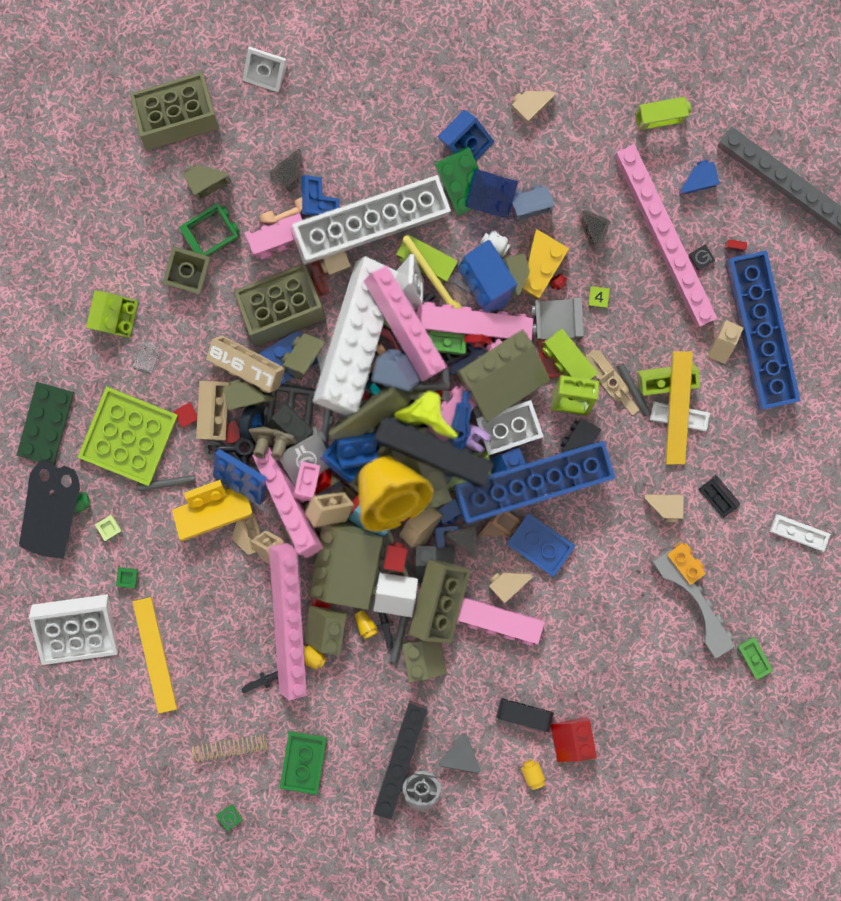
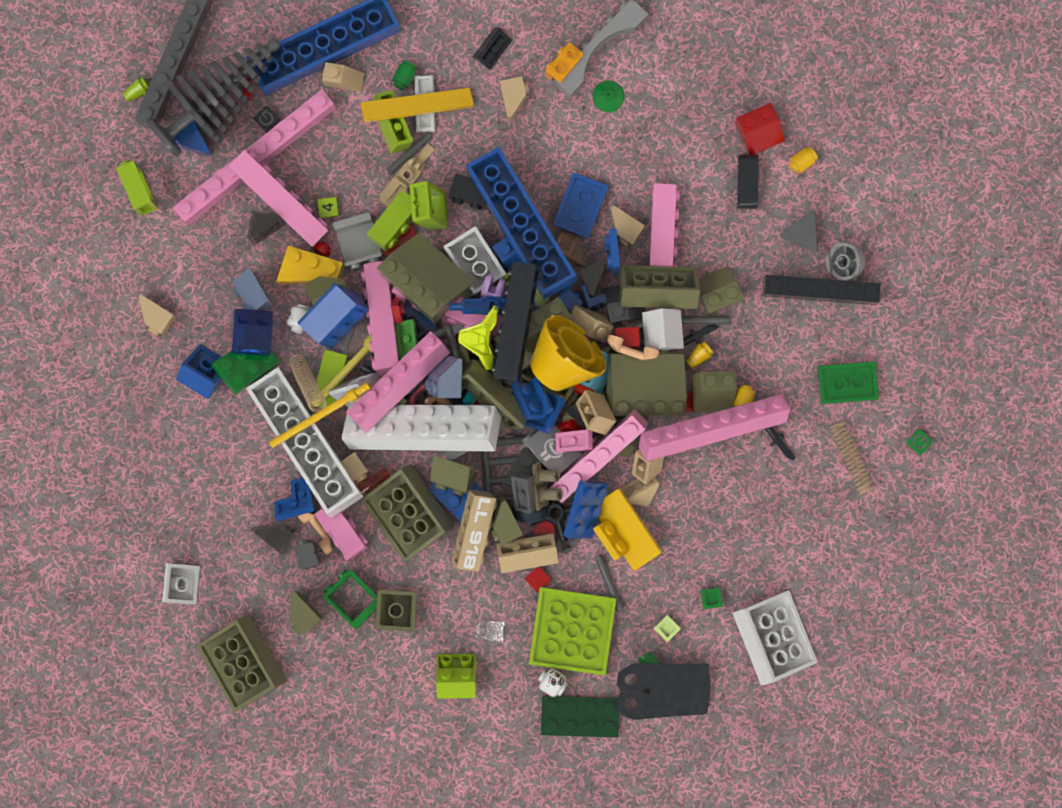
camera: 105 degrees left, 5 degrees down
yellow tile [132,597,178,714] -> none
none -> lime cone [122,76,150,102]
none -> dark grey plant [147,38,280,157]
none -> bright pink brick [228,150,328,247]
none -> yellow bar [269,382,371,448]
none -> tan piece [289,355,326,412]
none -> dark grey brick [294,539,322,570]
none -> green brick [392,60,417,90]
none -> dark grey plate [511,473,535,514]
none -> white head [538,668,568,697]
none -> green piece [592,80,625,112]
none -> blue plate [605,228,620,276]
none -> light nougat bar [607,335,659,360]

